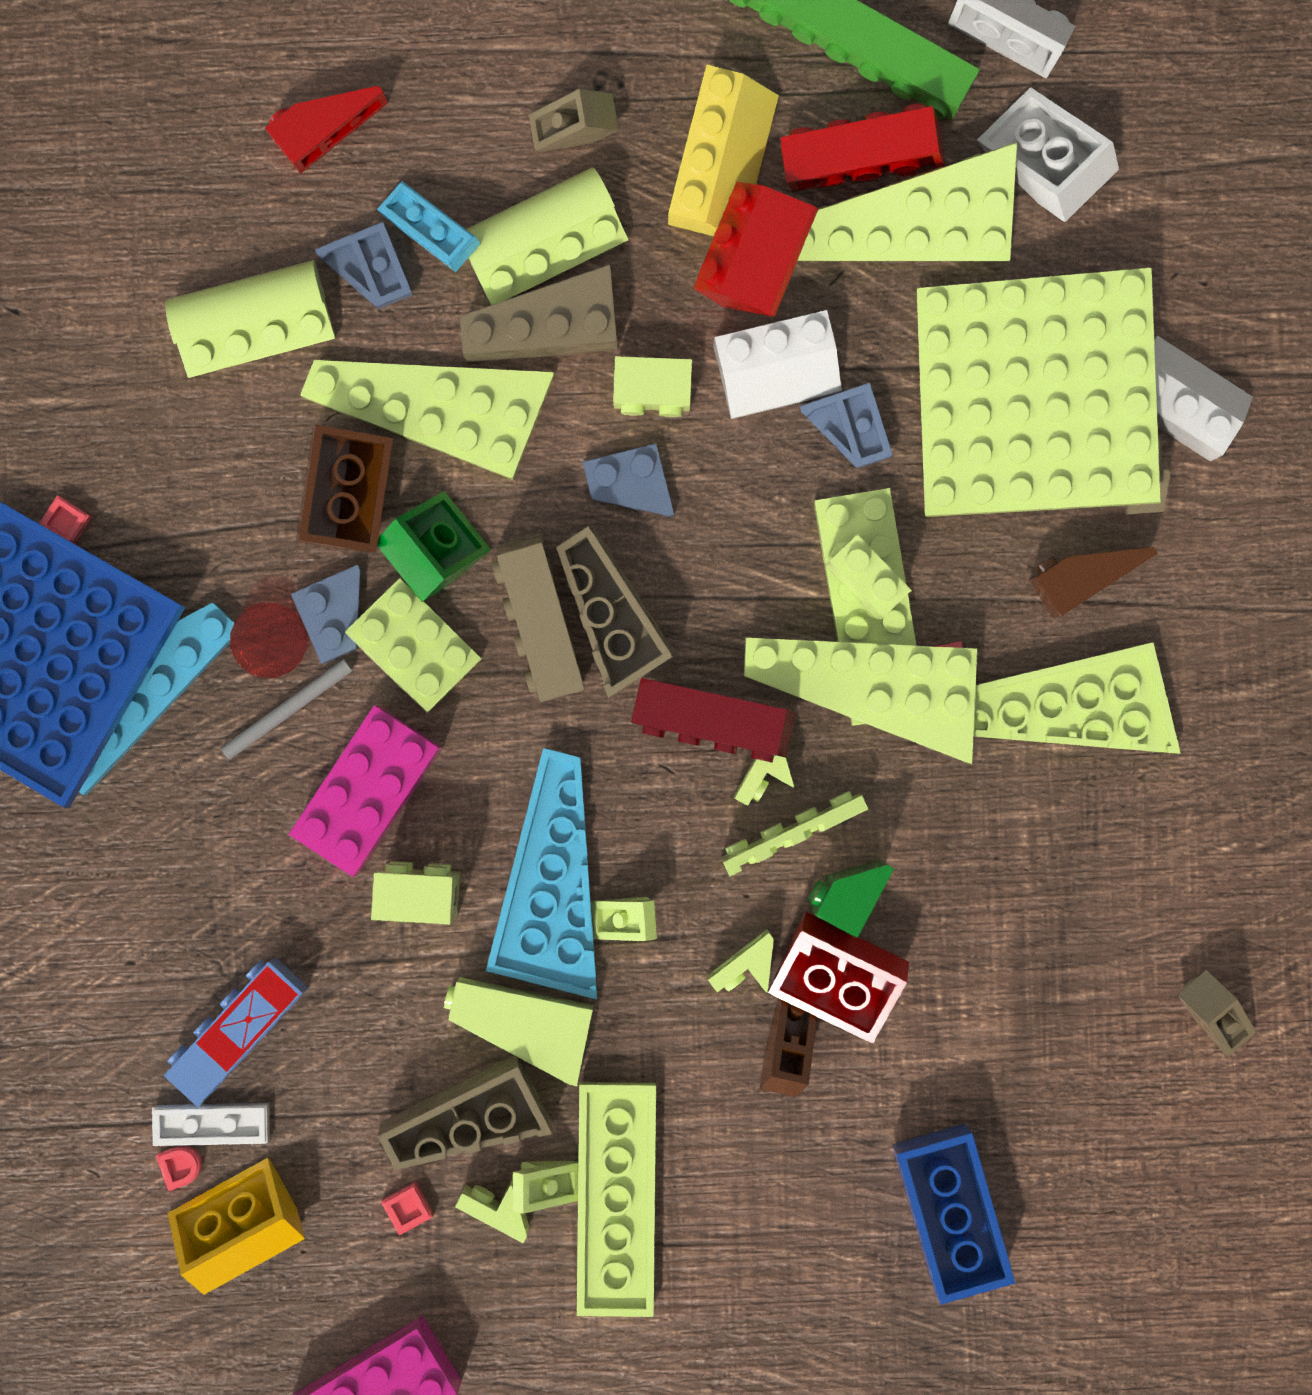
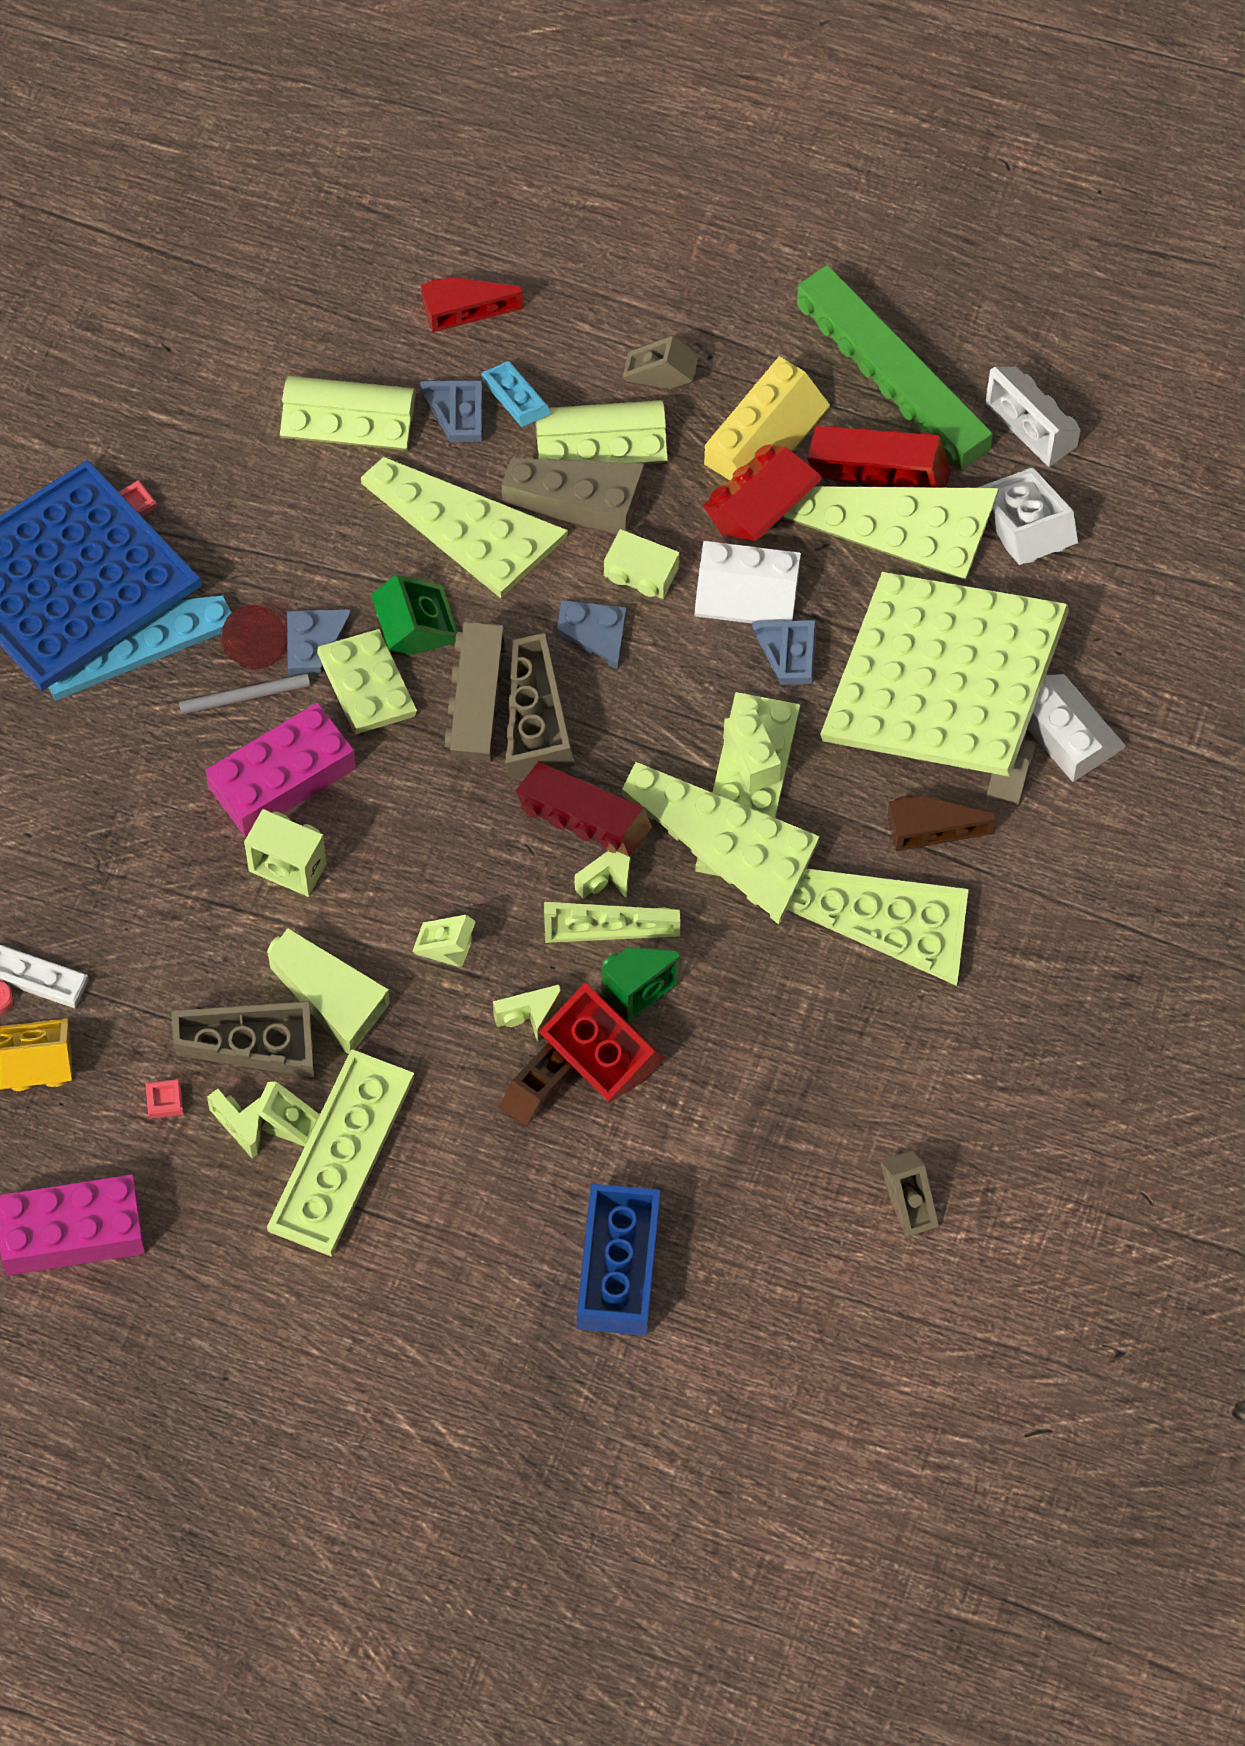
camera: 20 degrees right, 25 degrees down
medium blue brick [163,957,309,1107] -> none
reddish brown slope [295,424,393,553] -> none
medium azure wing [486,748,597,1000] -> none

